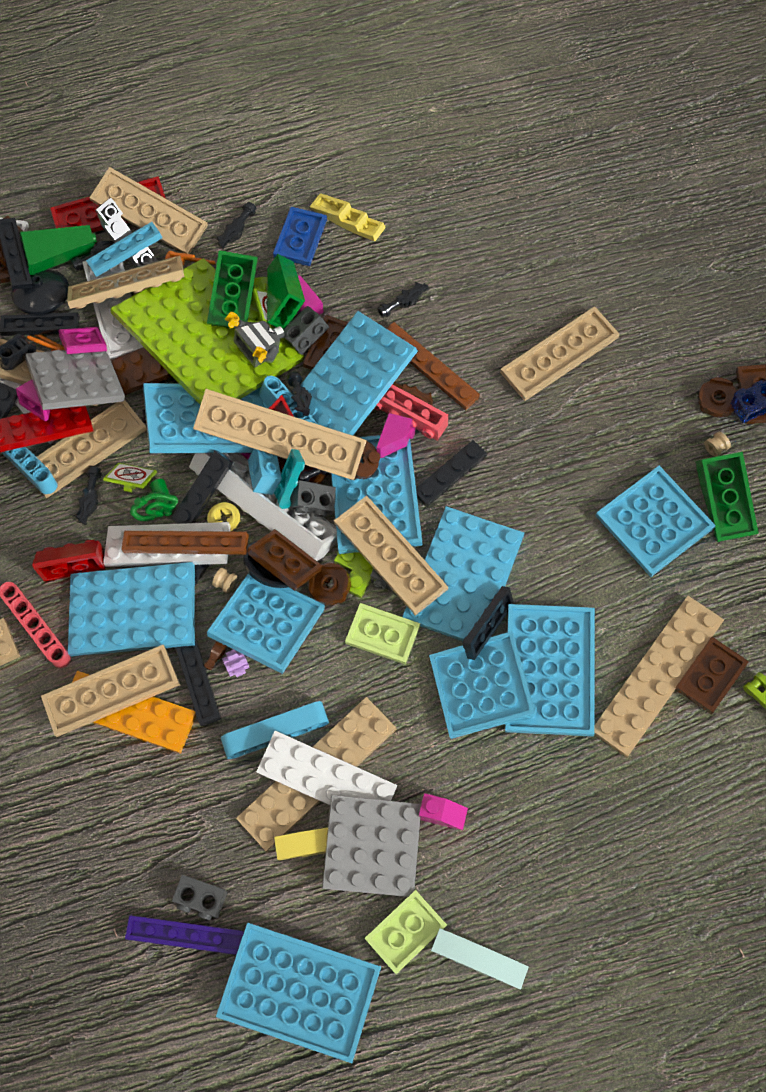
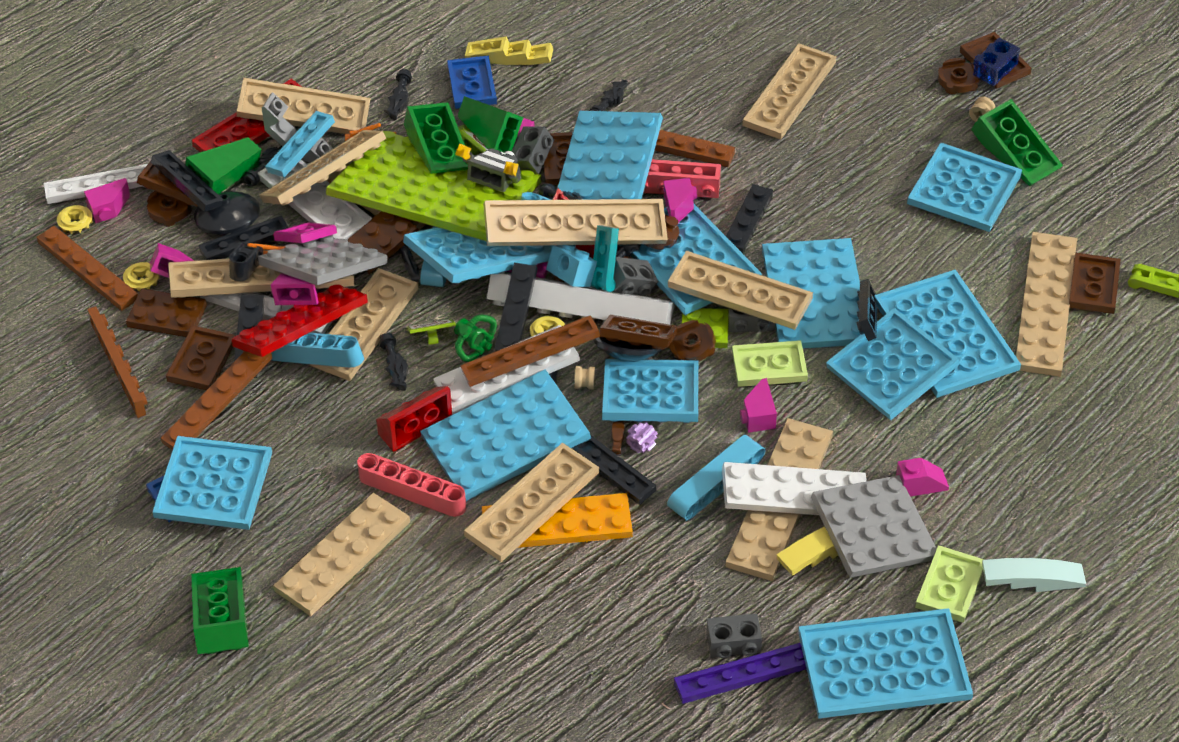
camera: 30 degrees left, 20 degrees down
none -> dark pink slope [740,378,777,433]

